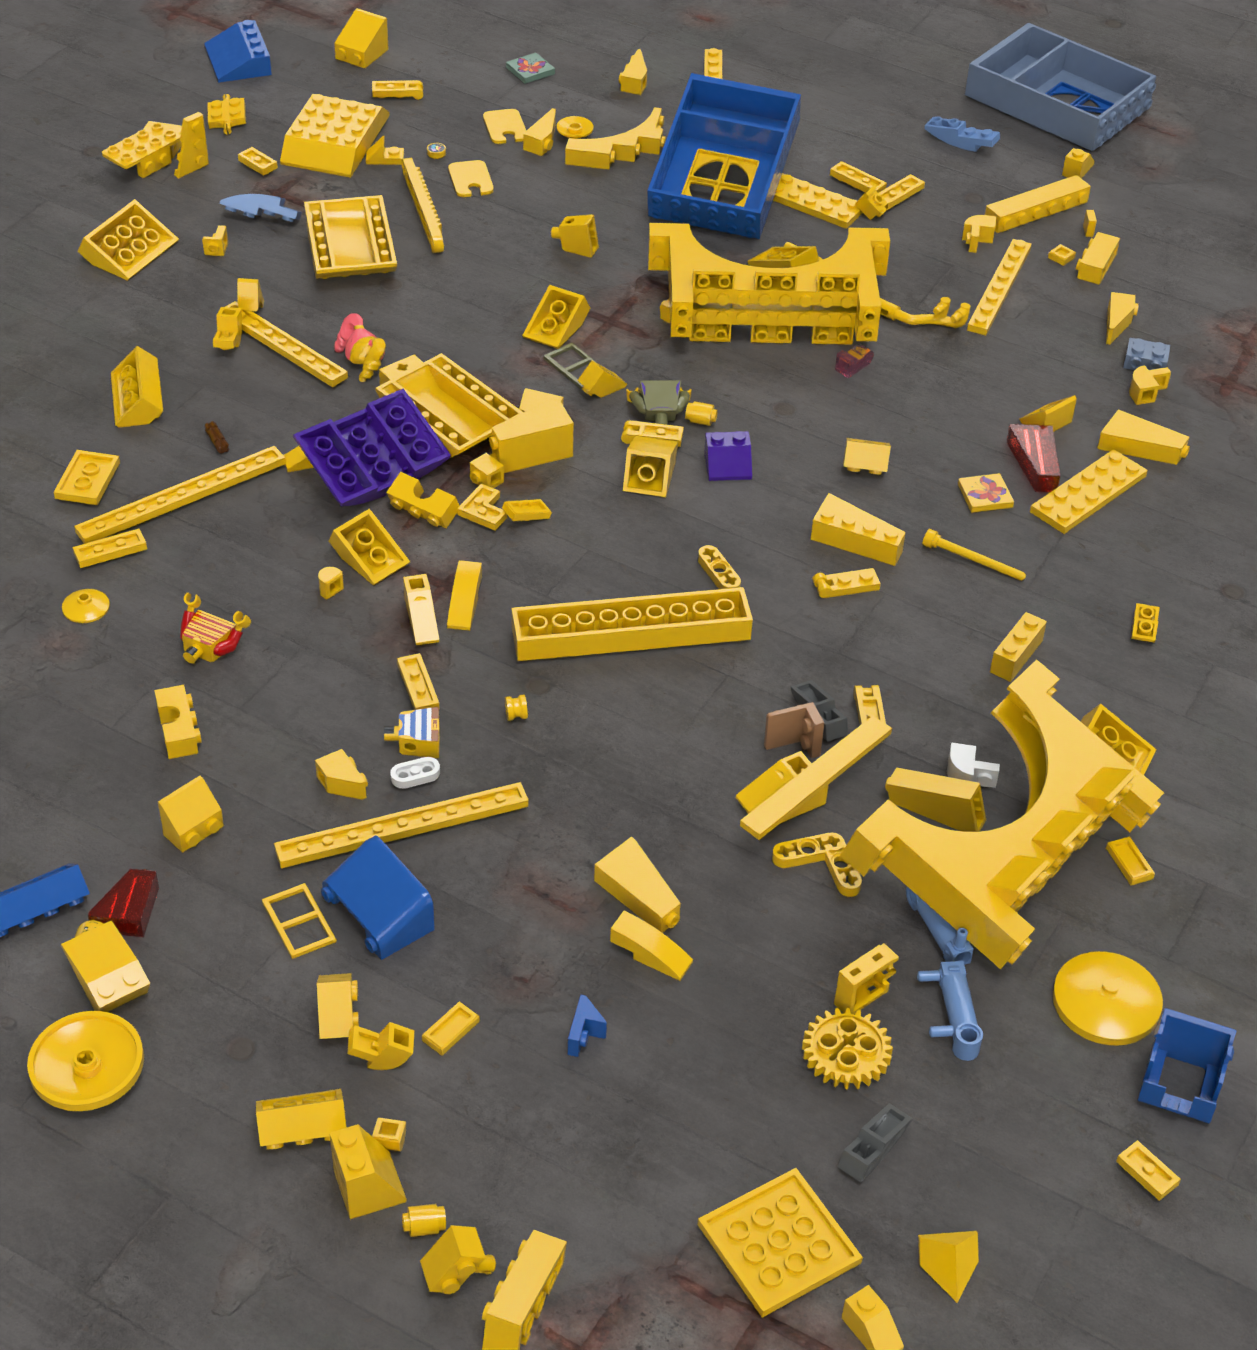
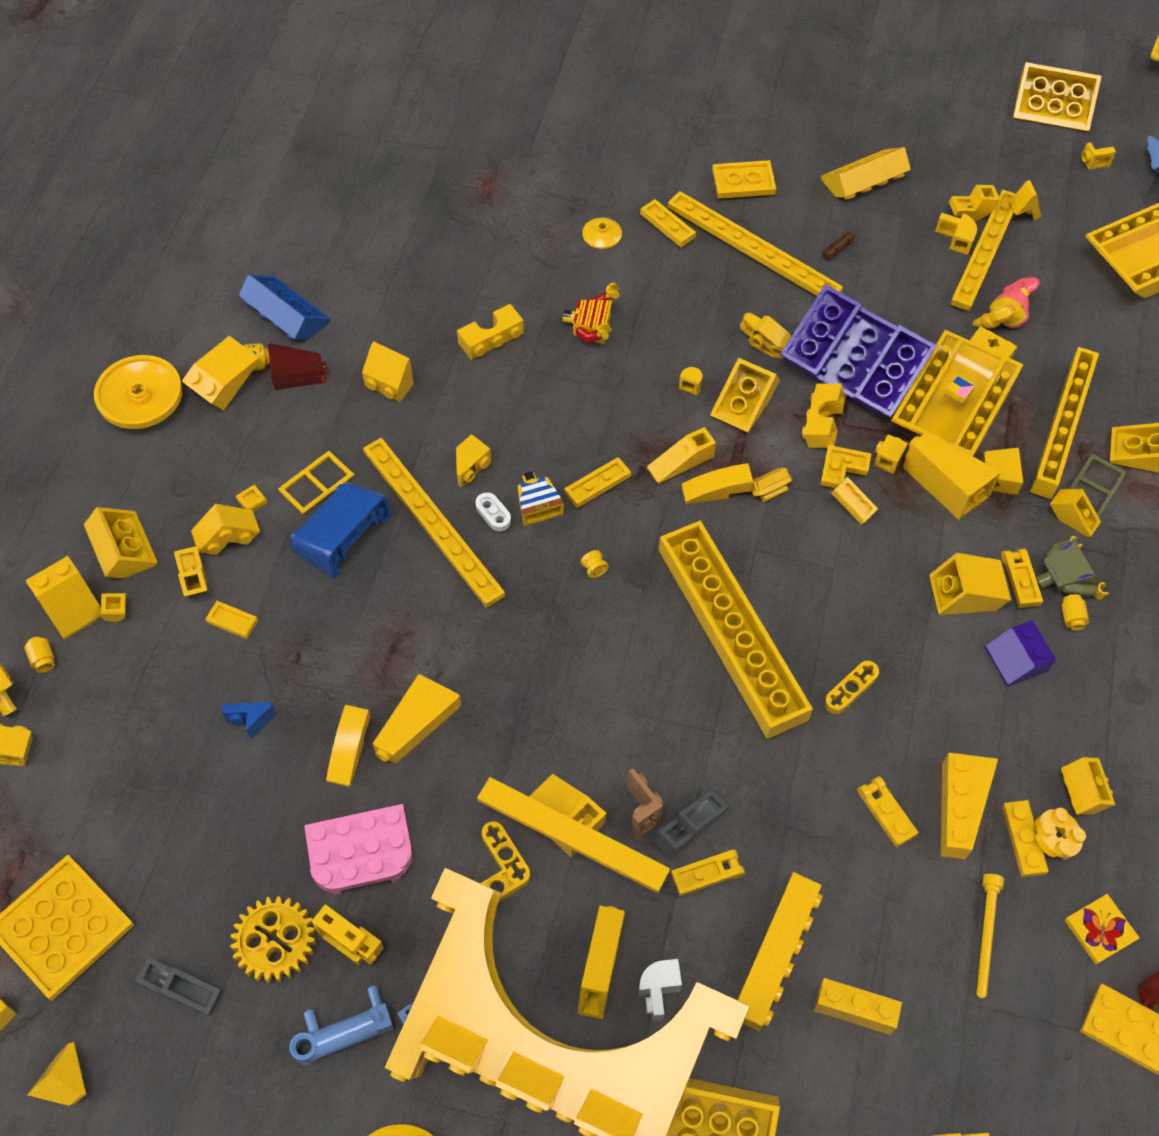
camera: 75 degrees right, 15 degrees up
none -> yellow tile [236,485,267,512]
none -> bright pink plate [304,804,413,895]
none -> yellow brick [738,872,823,1032]
none -> yellow hinge [740,312,791,359]
none -> yellow piece [751,467,792,502]
none -> yellow brick [935,213,977,255]
none -> tile [944,375,976,404]
none -> yellow plate [1002,800,1049,878]
none -> yellow brick [1030,347,1099,499]
none -> yellow plate [1034,808,1086,860]

